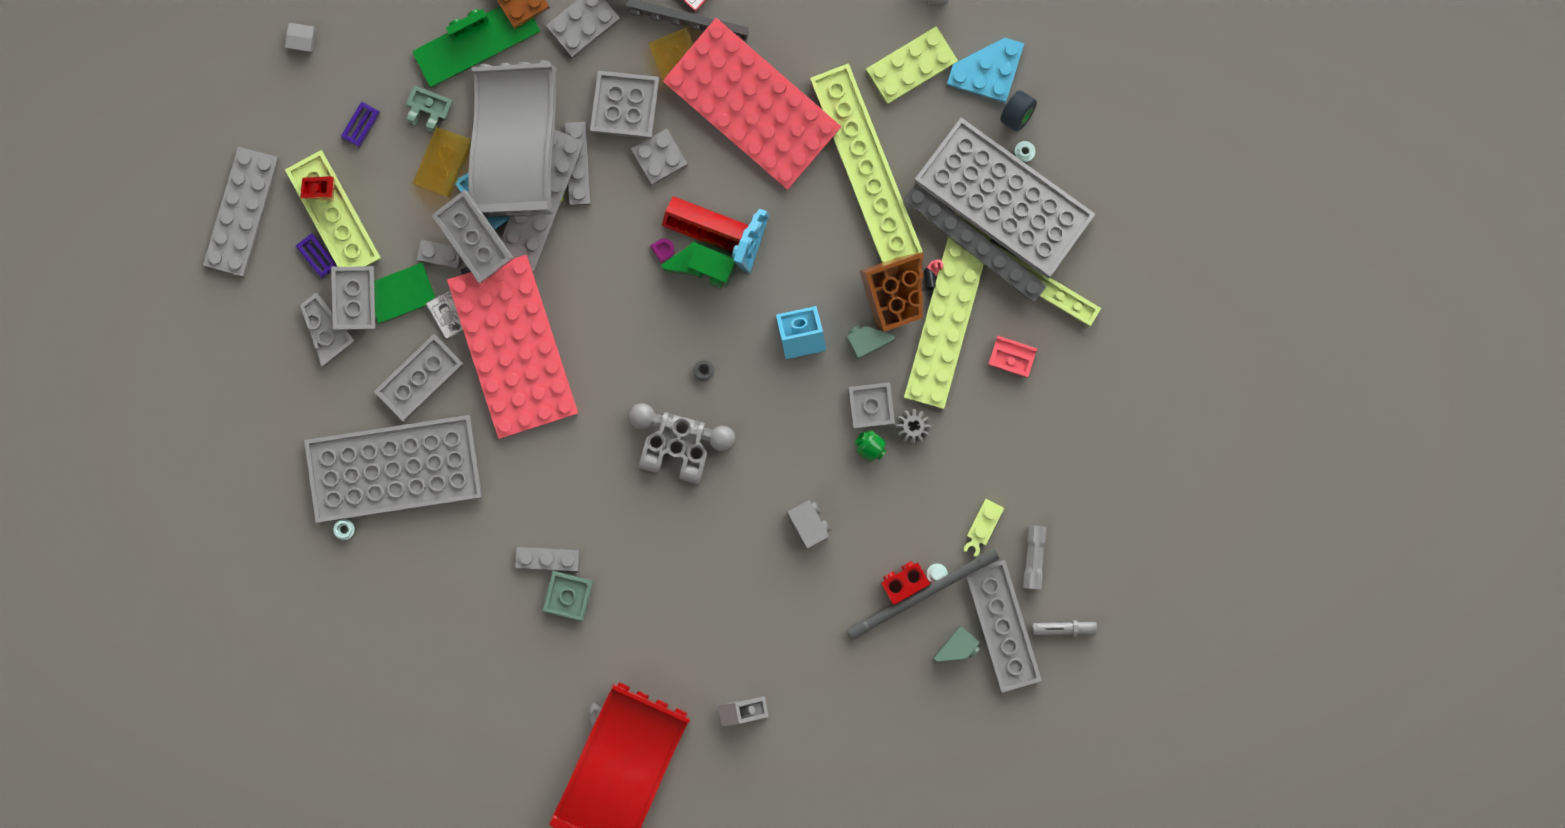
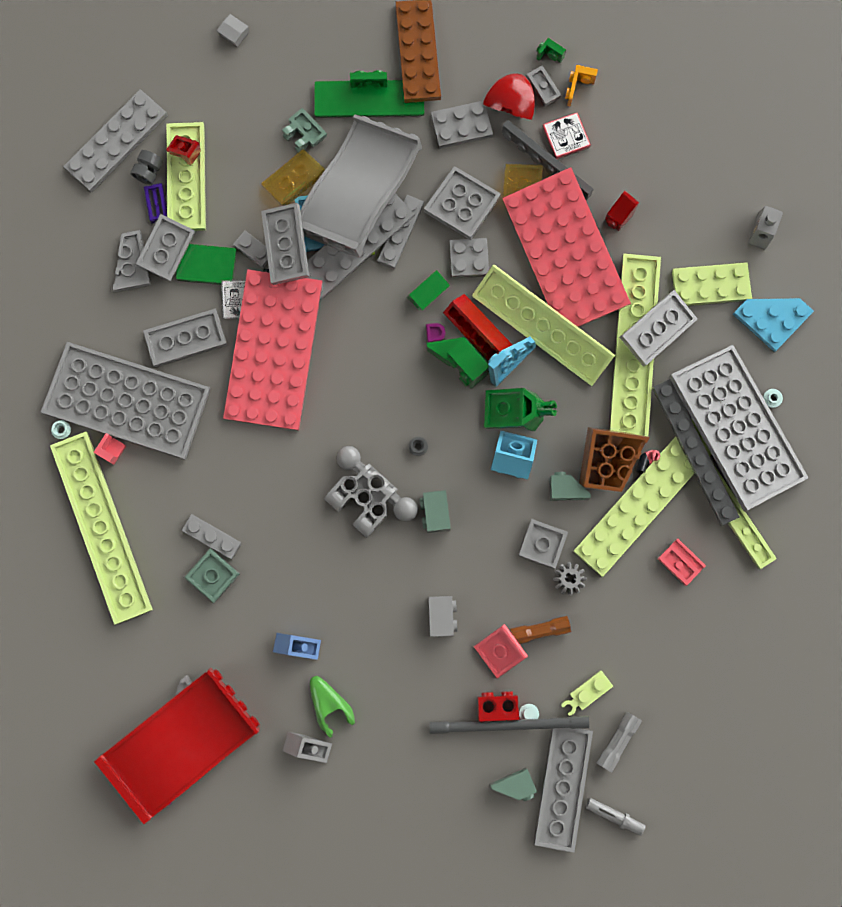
camera: 30 degrees right, 5 degrees down
dark purple tile [341,101,380,148] -> none
green head [854,431,886,462] -> none
black wheel [1000,90,1037,131] -> none
none -> yellowish green plate [50,432,153,625]
none -> coral panel [94,433,126,465]
none -> dark grey wheel [130,150,163,185]
none -> medium blue slope [273,633,321,660]
none -> bright green animal [310,676,355,738]
none -> green hinge [407,270,450,310]
none -> sand green brick [420,490,451,533]
none -> yellowish green plate [472,265,615,386]
none -> coral tile [474,624,528,678]
none -> green plate [484,388,557,431]
none -> dark orange axle [510,616,571,644]
none -> red slope [605,191,639,231]
none -> light grey plate [619,290,697,367]

